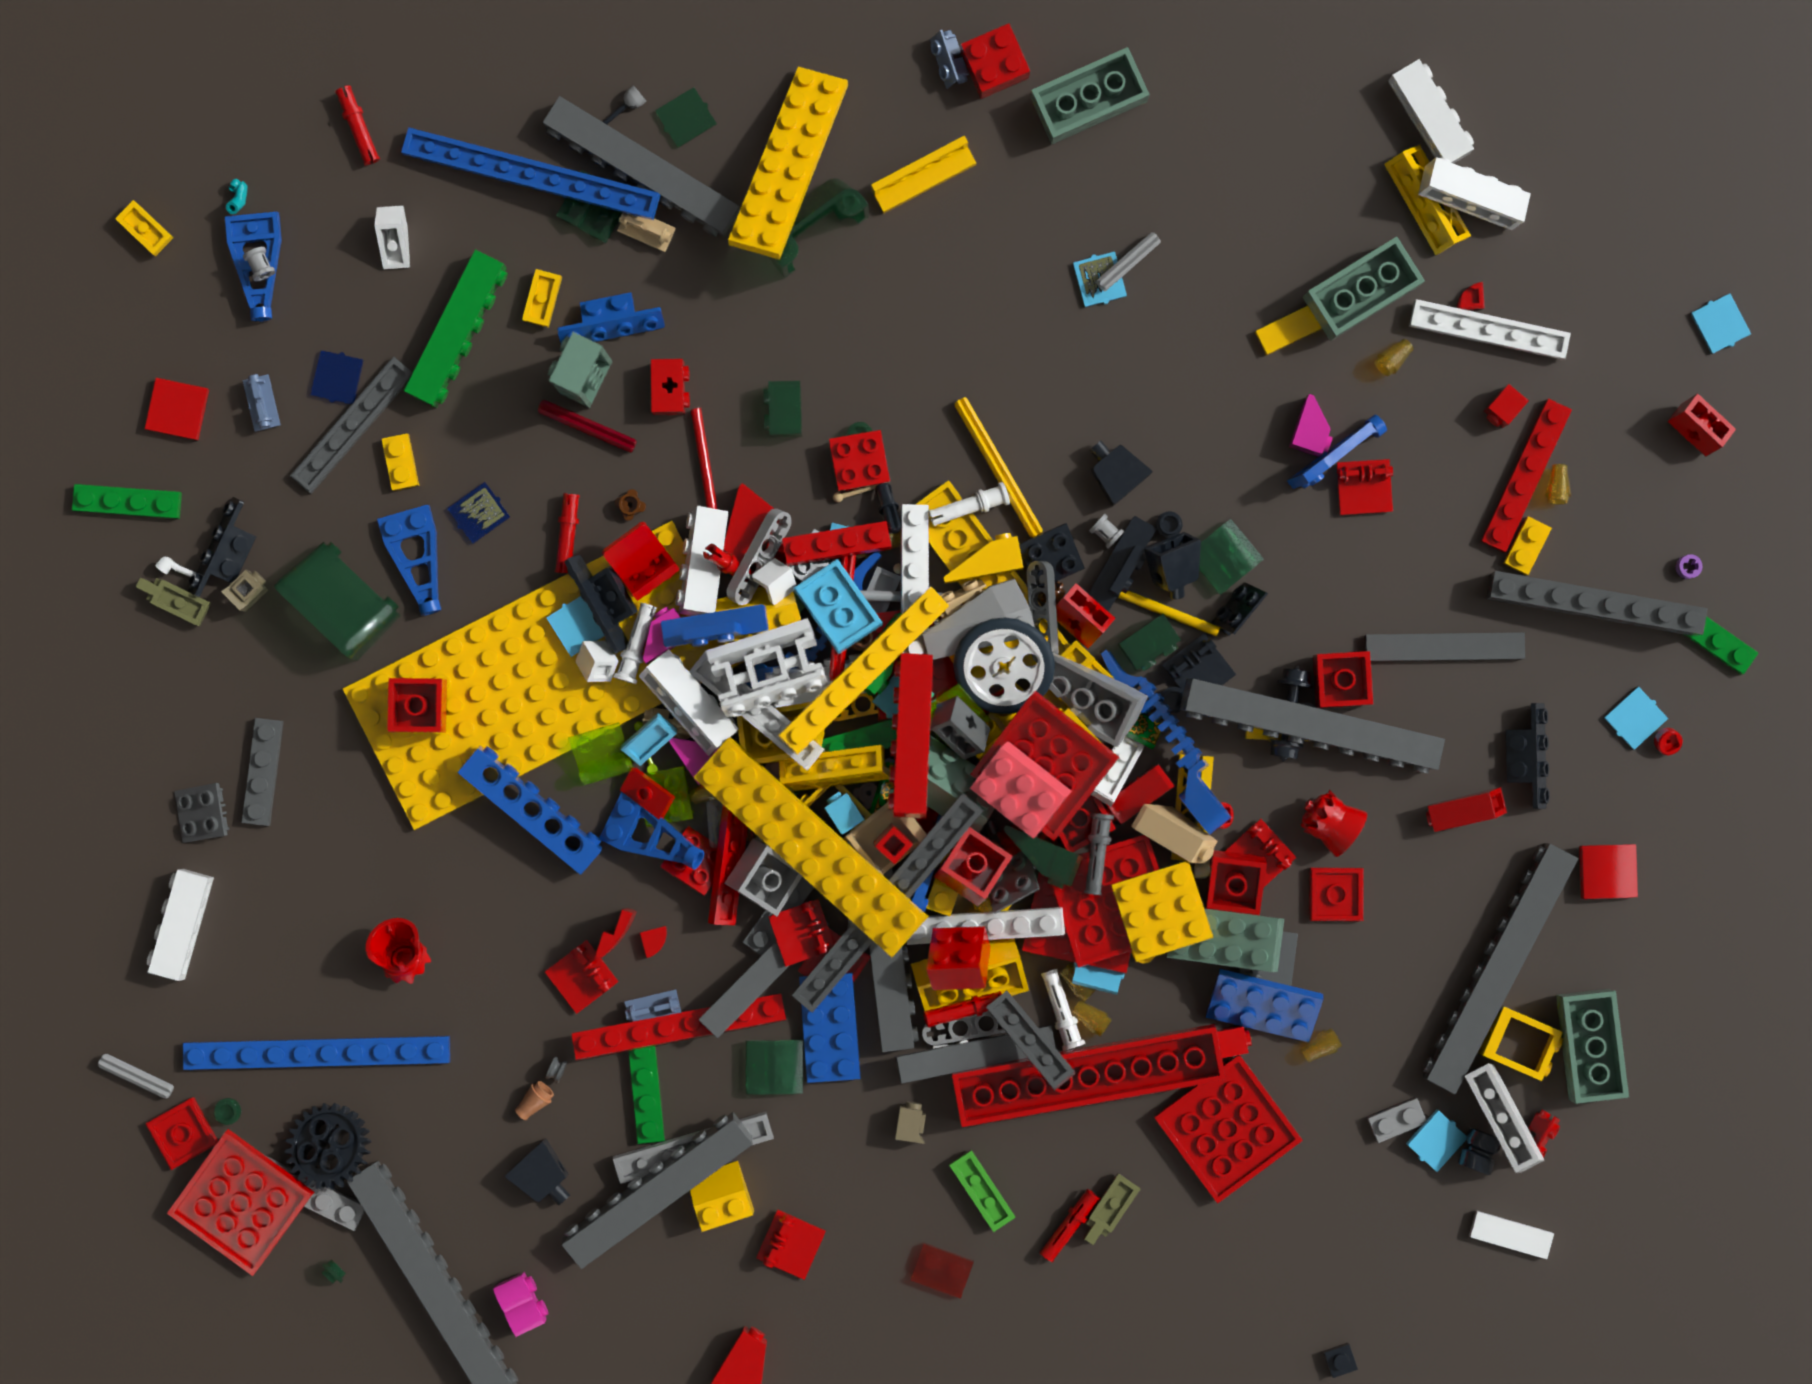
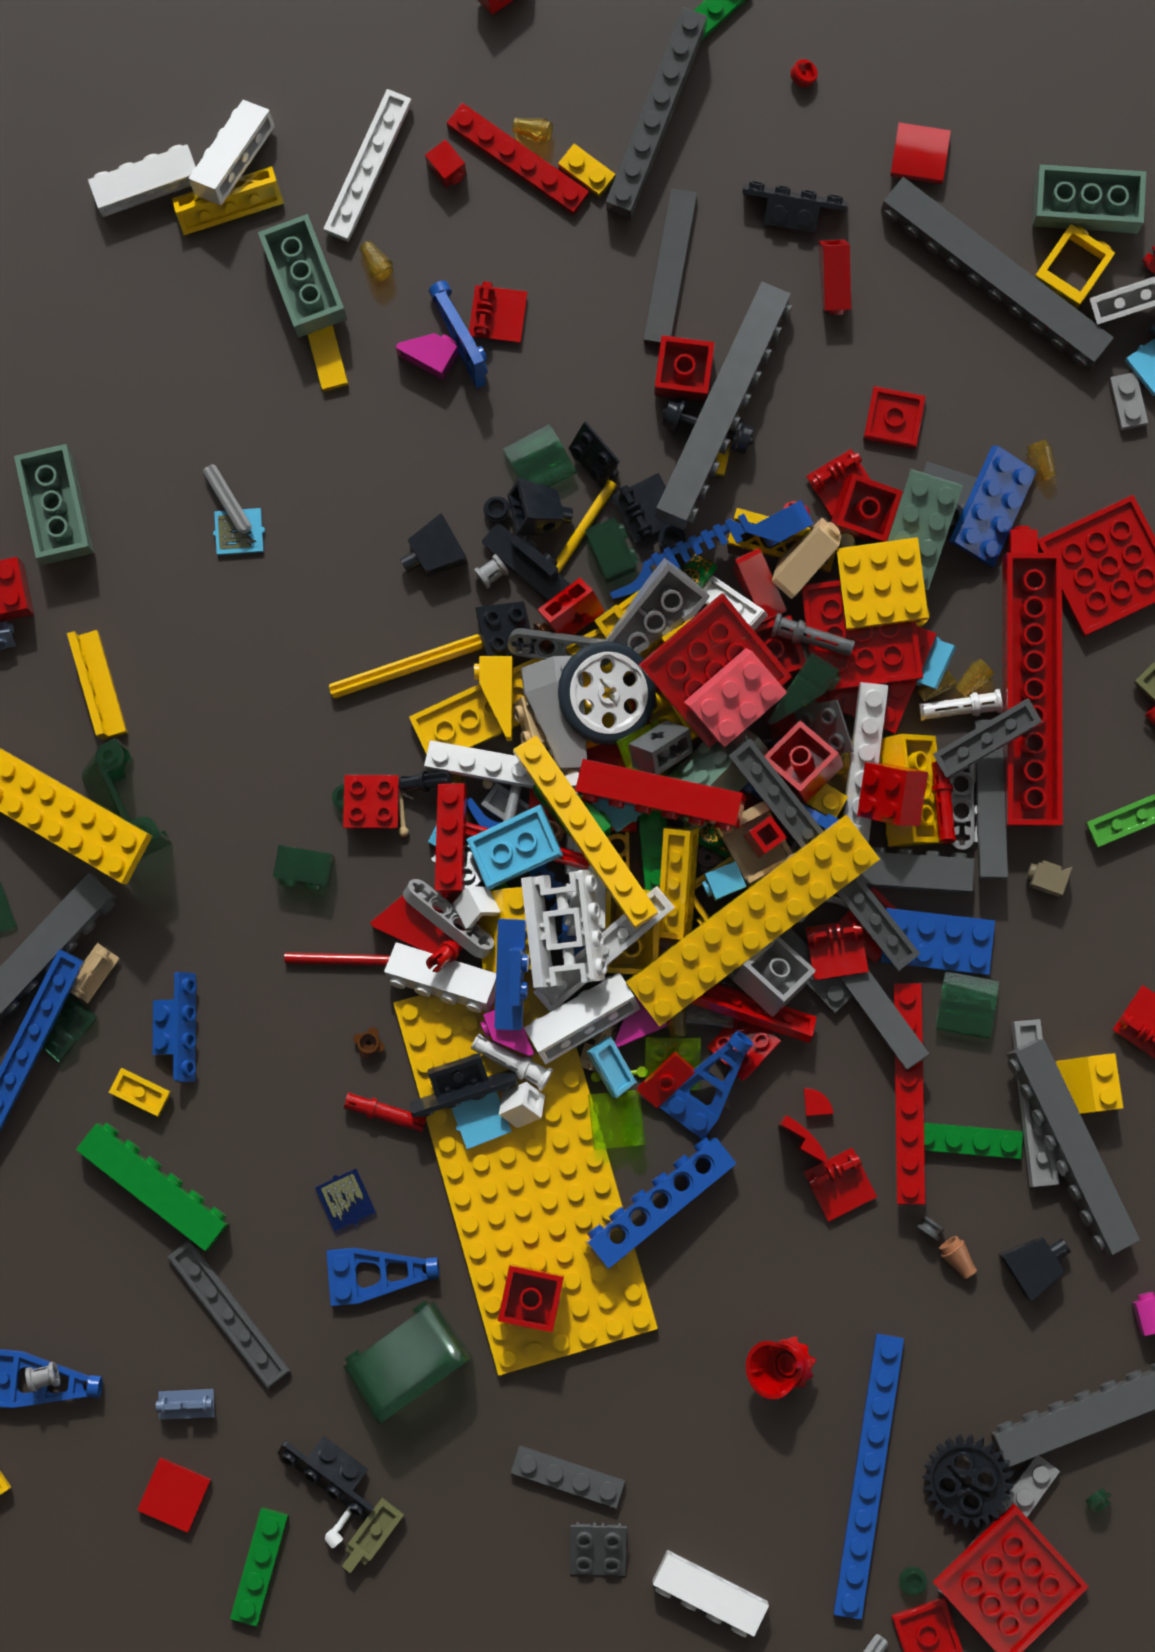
camera: 70 degrees left, 5 degrees down
dark tan window [221,570,268,612] -> none
clear blue piece [311,350,364,404] -> none
white slope [374,206,410,269] -> none
yellow plate [382,434,419,491] -> none
dark red axle [538,400,637,453] -> none
sand green brick [548,332,613,408] -> none
red bracket [602,522,680,601] -> none
sand blue hinge [625,989,681,1022] -> none
red brick [651,359,690,415] -> none
white pin [928,482,1010,526] -> none
red hat [1301,789,1367,857] -> none
red tile [1457,282,1485,310] -> none
medium azure piece [1604,686,1668,750] -> none
medium lavender bush [1676,555,1703,579] -> none

